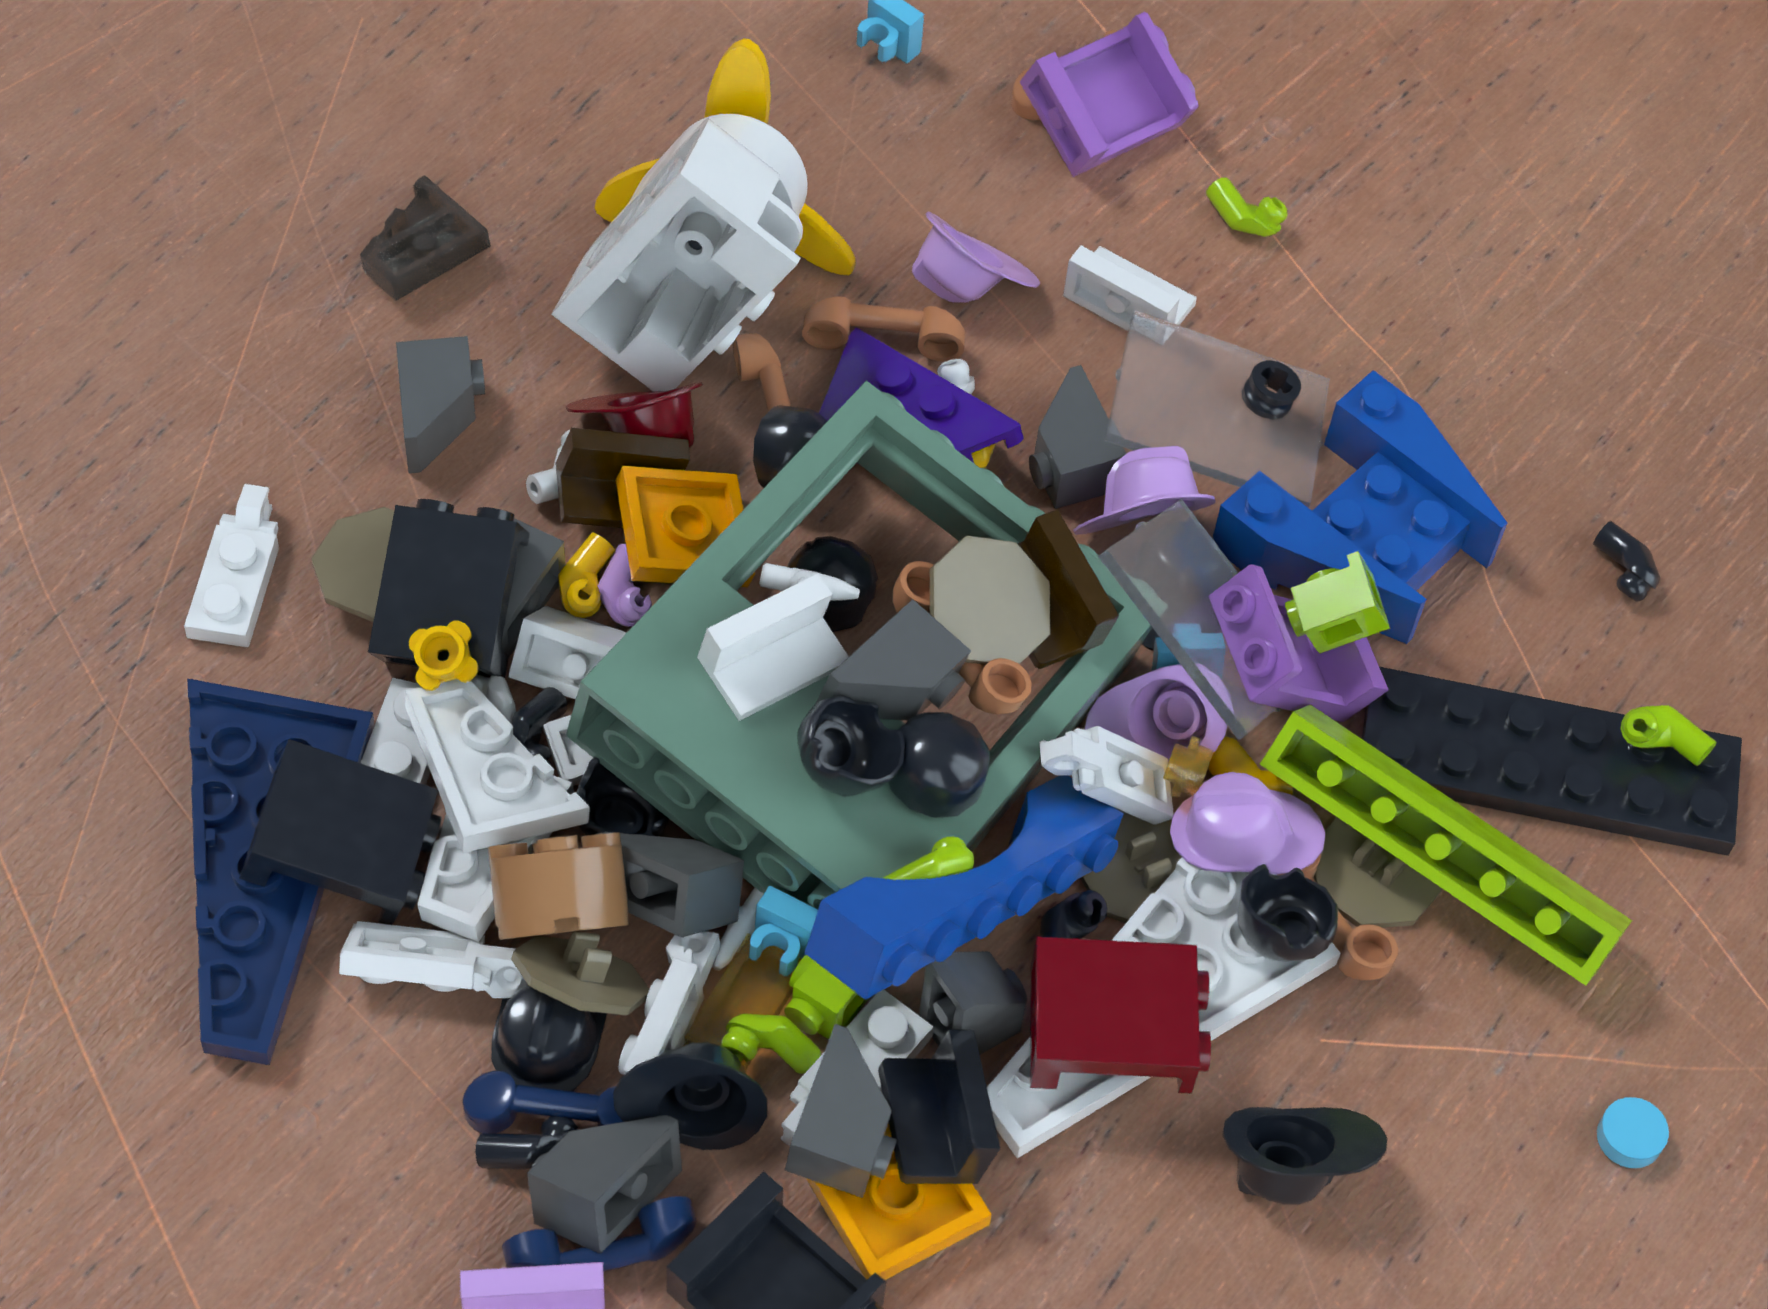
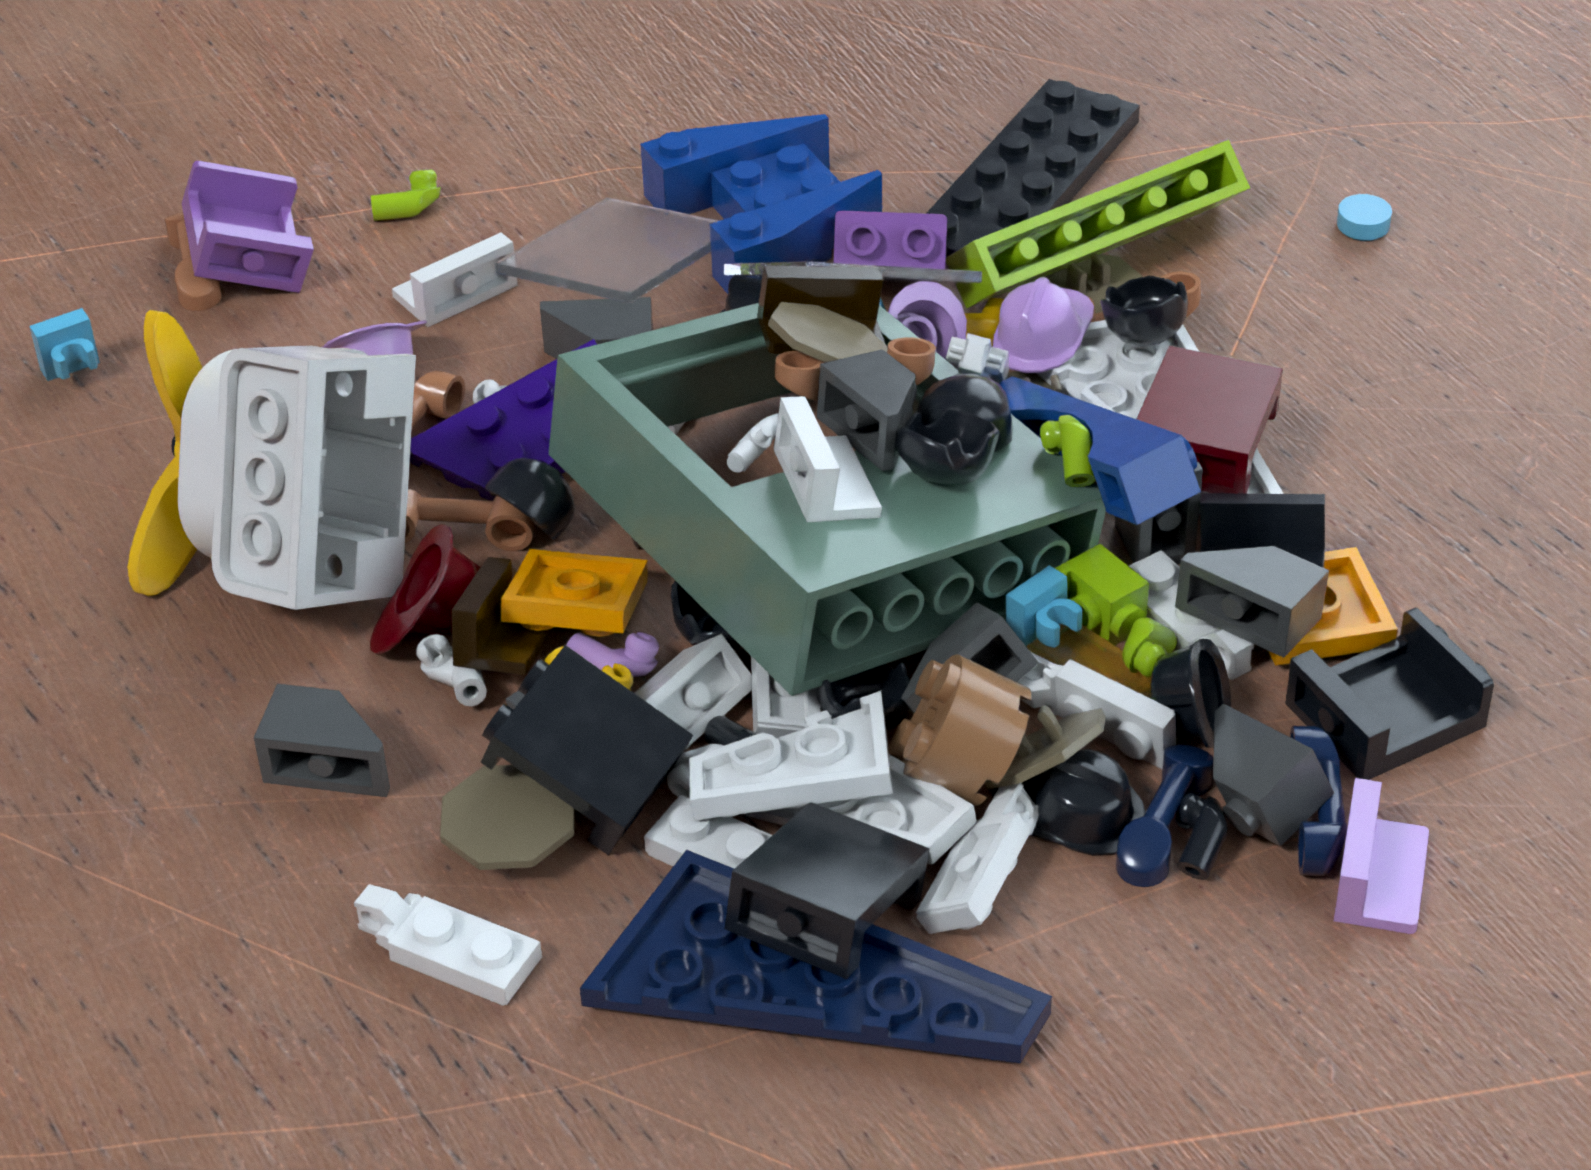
camera: 65 degrees left, 15 degrees down
clear smoke wing [360,175,491,301] -> none
yellow plate [409,621,479,691] -> none
lavender piece [1073,446,1215,535] -> none
clear yellow plate [1163,735,1214,798] -> none
black piece [1222,1107,1387,1205] -> none
black bush [1241,360,1301,420] -> none
lime brick [1285,551,1390,654] -> none
black arm [1593,521,1660,602] -> none
lime arm [1621,705,1717,766] -> none

